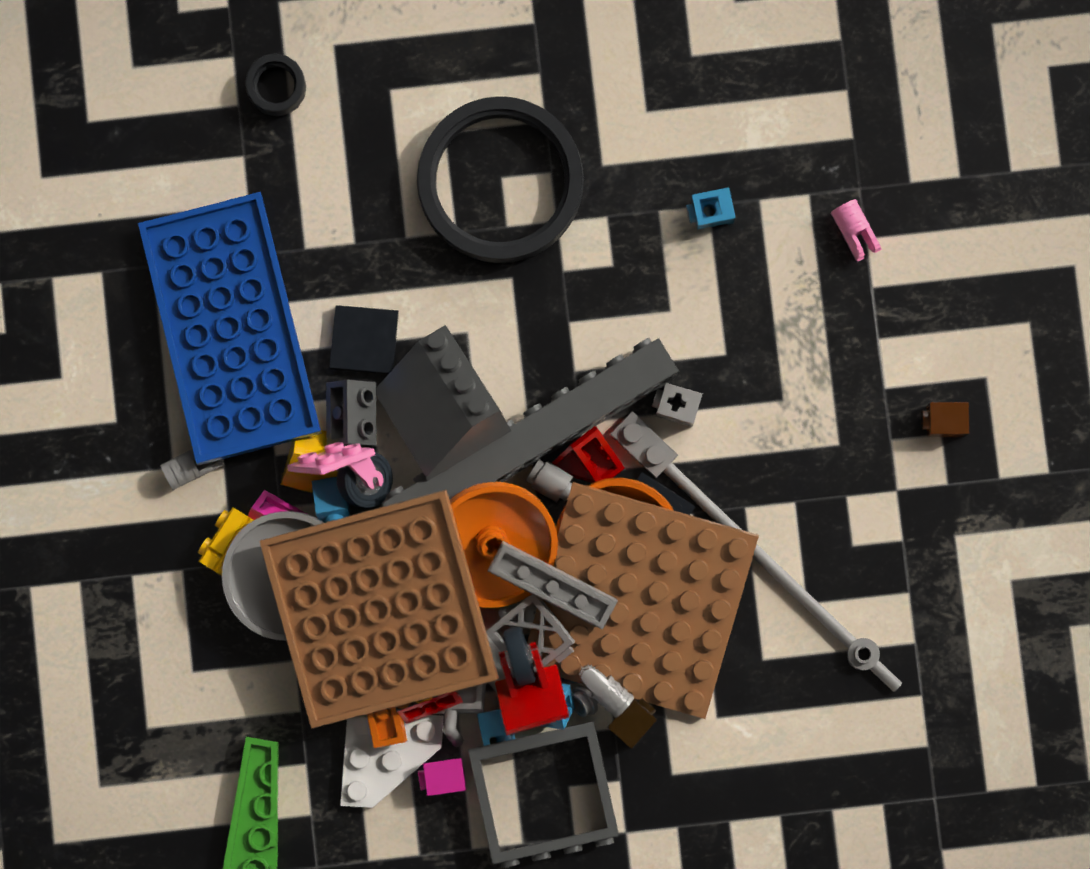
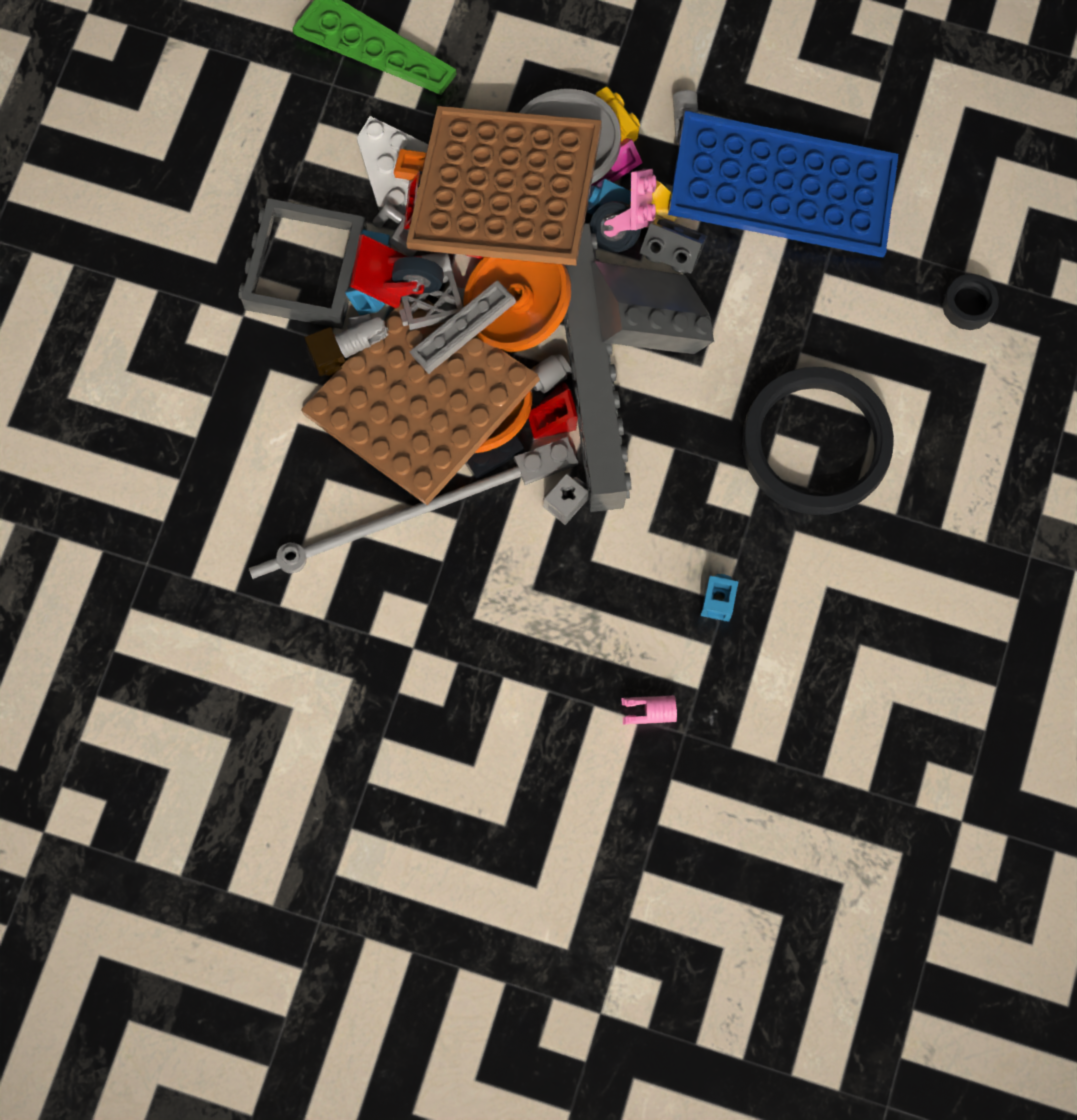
camera: 110 degrees right, 10 degrees down
black tile [330,305,399,374] -> none
dark pink brick [418,758,467,796] -> none
reddish brown brick [921,402,969,437] -> none

